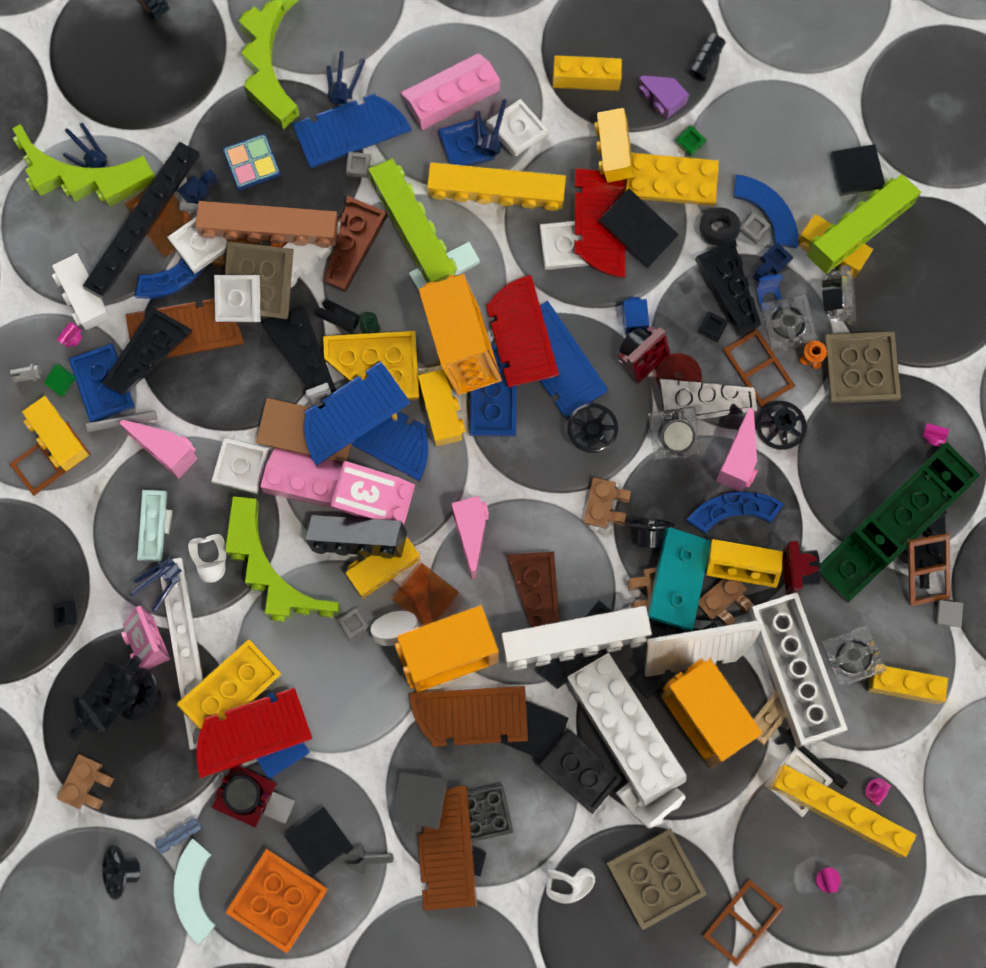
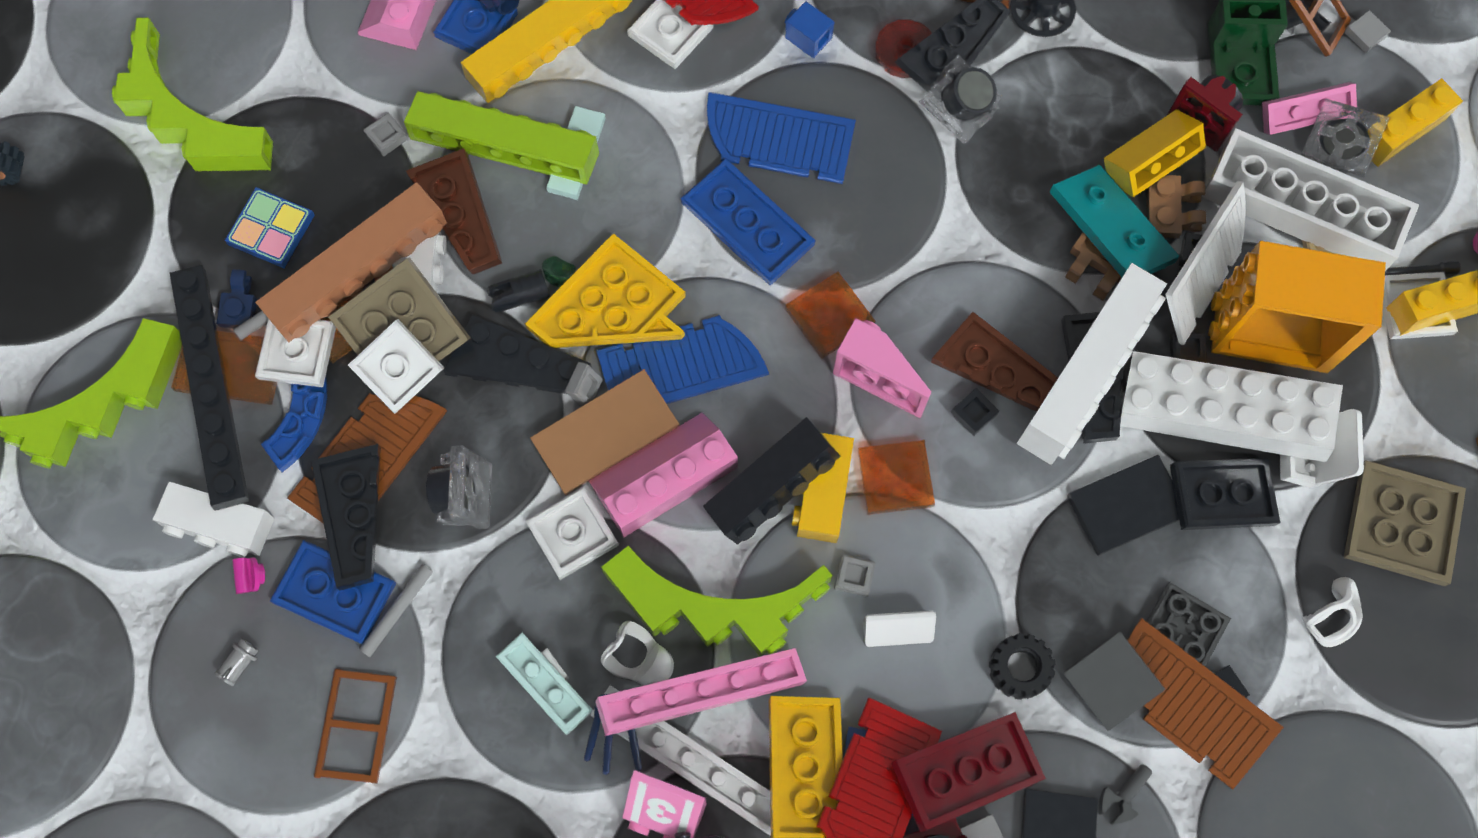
camera: 45 degrees left, 5 degrees down
yellow brick [22,396,89,471] -> none
green tile [44,364,76,397] -> none
dark blue plant [63,123,108,168] -> none
bright pink slope [119,420,198,479] -> none
blue piece [292,93,412,169] -> none
blue piece [304,361,411,466] -> none
dark blue plant [327,51,365,104] -> none
bright pink slope [331,461,415,525] -> none
white tile [371,611,419,646] -> none
light orange window [395,605,499,693] -> none
dark orange piece [409,686,528,747] -> none
yellow brick [418,369,466,447] -> none
light orange window [419,274,502,395] -> none
red piece [486,275,559,387] -> none
black wheel [567,403,618,453] -> none
medium nougat plate [583,477,631,529] -> none
dark red piece [617,326,670,384] -> none
black wheel [623,520,675,548] -> none
blue tile [686,491,784,535] -> none
bright pink slope [716,408,758,492] -> none
none -> clear piece [426,445,492,529]
none -> bright pink plate [595,648,807,736]
none -> clear orange tile [785,272,876,359]
none -> white slope [863,610,936,647]
none -> dark red plate [891,712,1046,832]
none -> black plate [951,388,999,436]
none -> black tyre [989,633,1056,700]
none -> bright pink plate [1262,82,1357,135]

